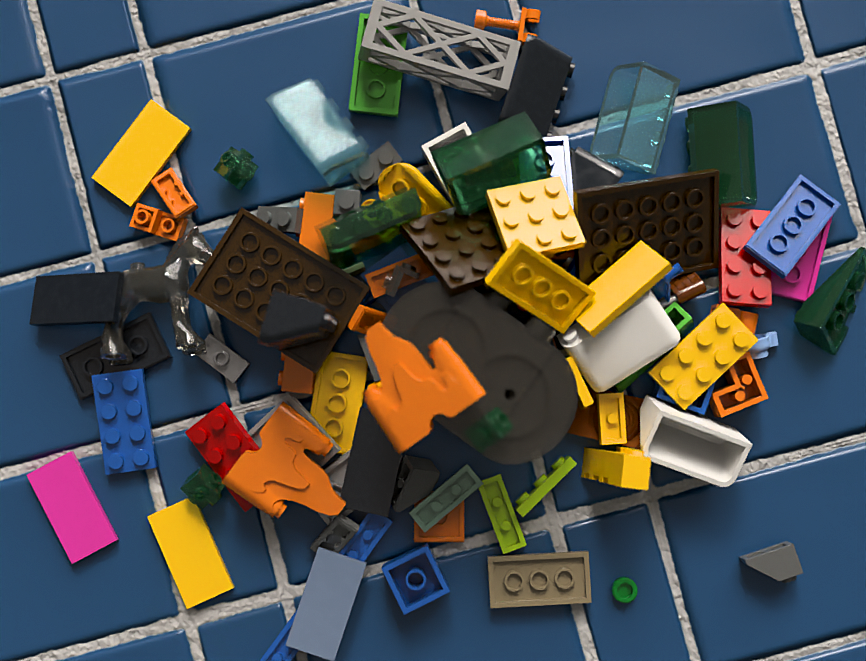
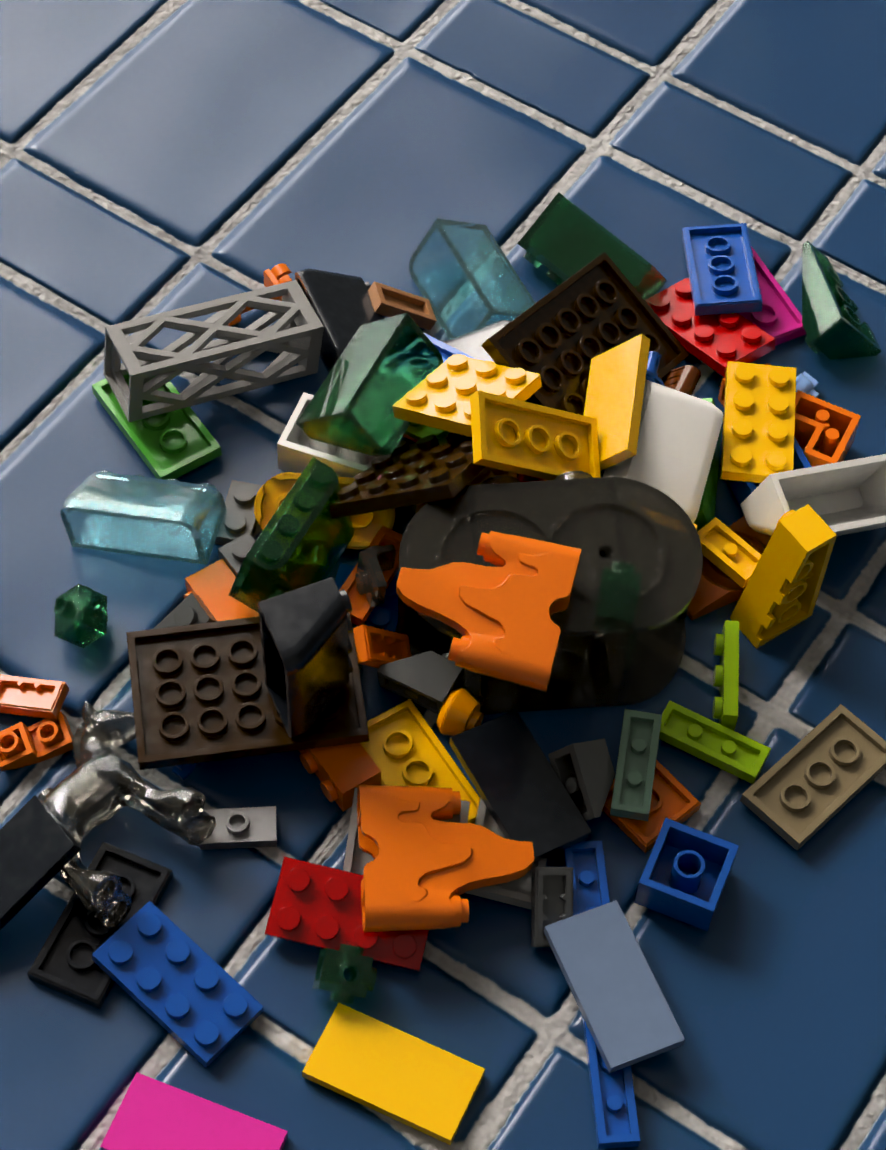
camera: 45 degrees left, 30 degrees down
none -> medium nougat tile [368,281,437,330]

